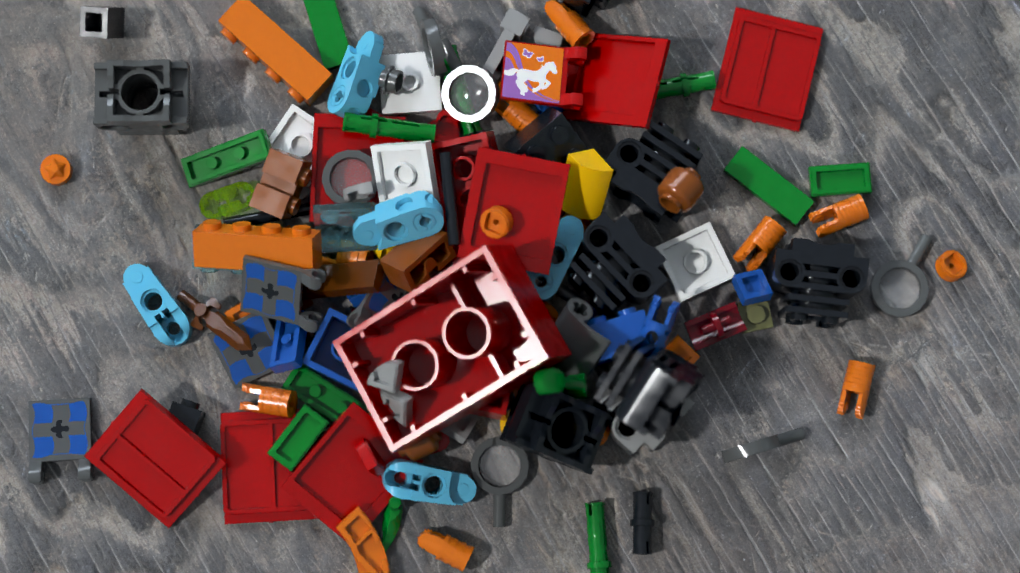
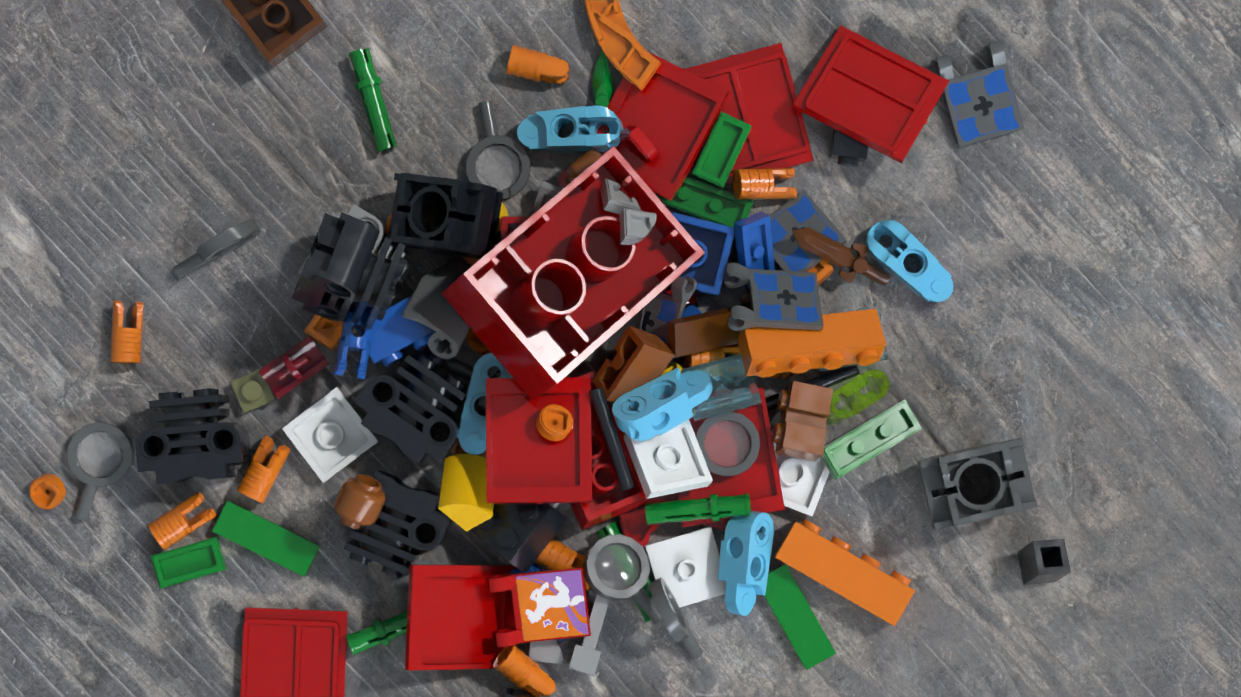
camera: 170 degrees right, 5 degrees up
orange tile [40,154,73,186] -> none
light grey tile [342,181,374,203] -> none
dark grey plate [378,66,403,95] -> none
green bar [534,368,588,399] -> none
black pin [630,491,655,555] -> none
blue plate [731,268,773,306] -> none

